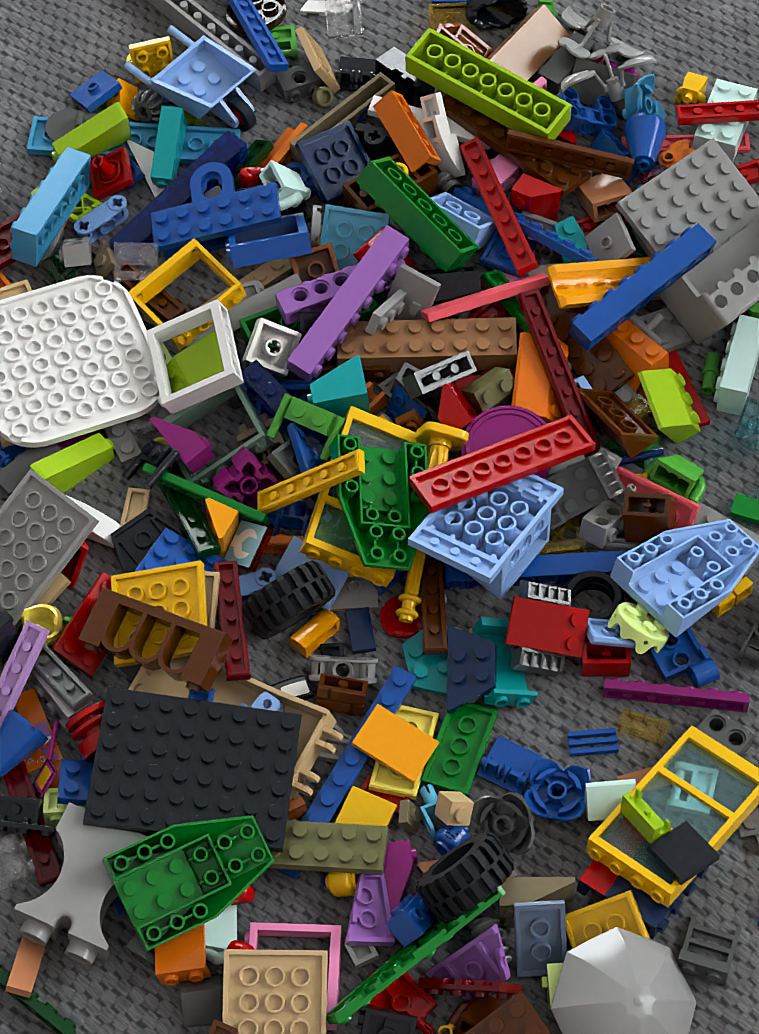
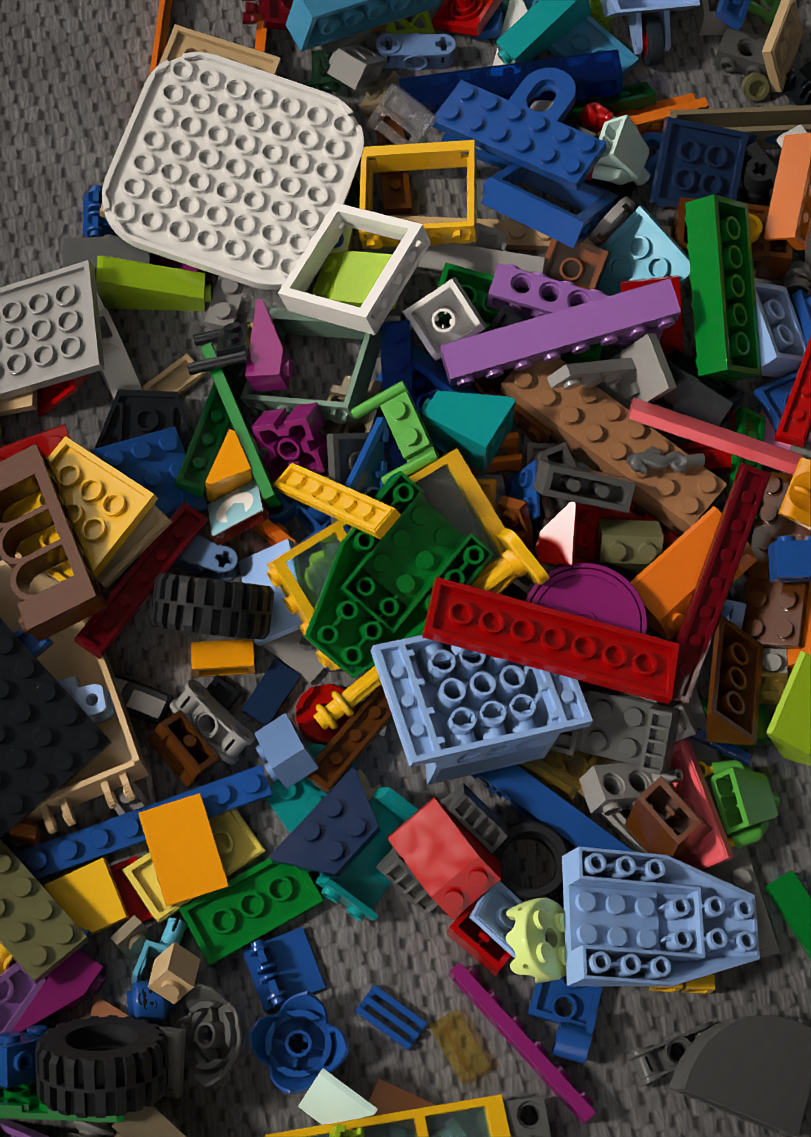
camera: 30 degrees right, 10 degrees up
none -> medium blue brick [254,713,319,789]
none -> dark grey animal [627,446,705,475]

